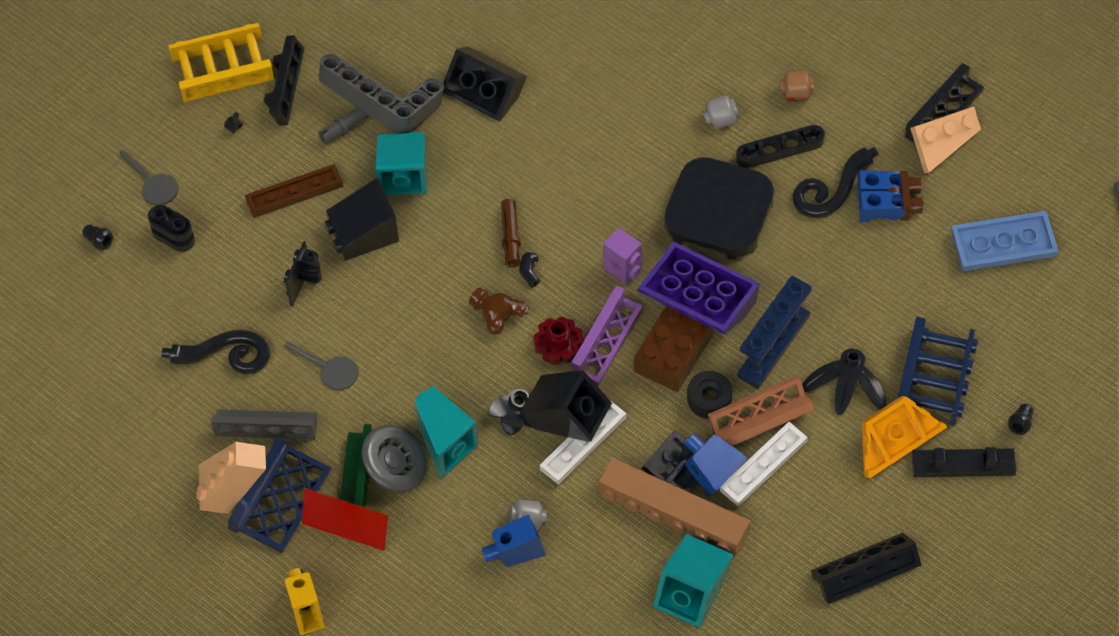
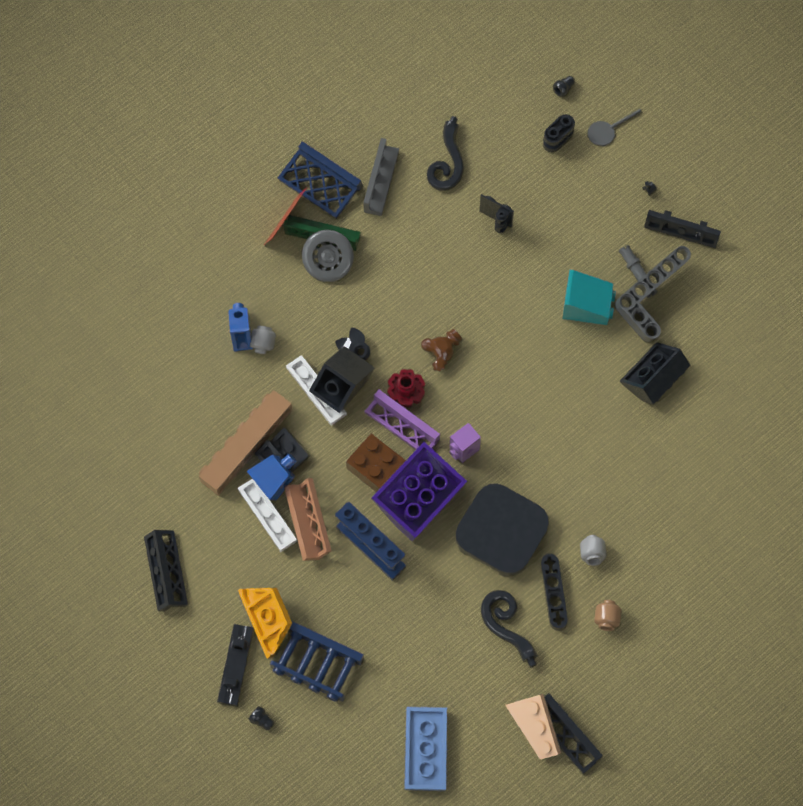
camera: 100 degrees right, 10 degrees up
yellow fence [168,23,274,102] -> none
light nougat wedge [196,442,266,514] -> none
reddish brown tile [245,164,343,218] -> none
yellow torso [284,568,325,636] -> none
dark grey piece [285,342,358,390] -> none
black slope [324,178,399,261] -> none
teal slope [415,385,478,478] -> none
reddish brown pin [501,199,521,267] -> none
black arm [519,252,540,288] -> none
teal slope [653,534,733,628] -> none
black tyre [687,371,732,419] -> none
black plant [802,348,887,415] -> none
blue hips [857,170,923,222] -> none

